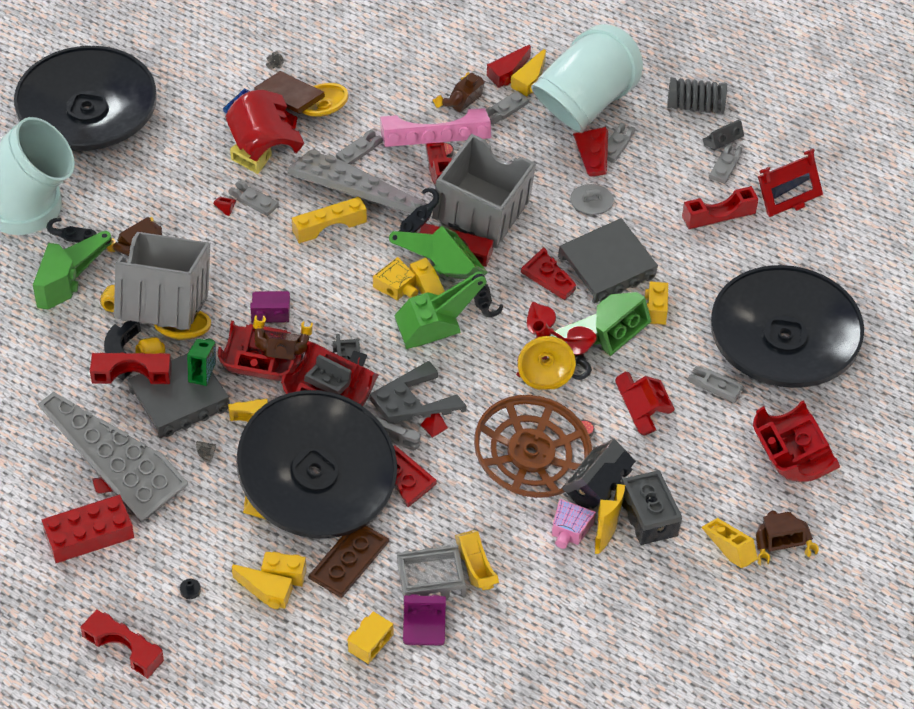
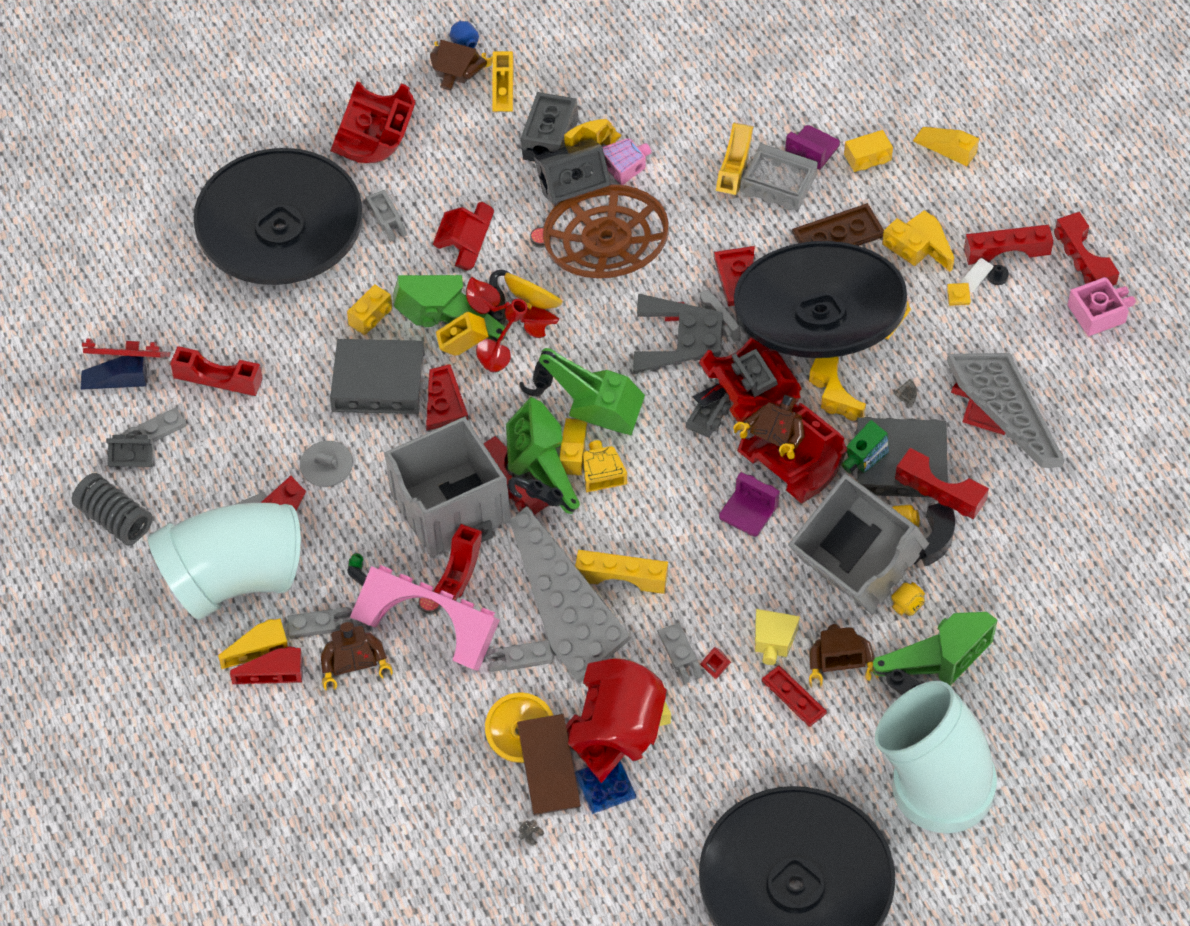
camera: 145 degrees left, 5 degrees up
red brick [41,494,134,563] -> none
none -> arm [347,553,367,586]
none -> yellow brick [436,312,489,356]
none -> blue head [449,21,479,48]
none -> light yellow torso [755,609,800,665]
none -> red tile [762,665,827,727]
none -> yellow slope [913,127,979,166]
none -> yellow plate [946,283,971,306]
none -> white sticker [960,258,994,293]
none -> red arch [964,224,1054,265]
none -> bright pink hinge [1067,277,1136,337]

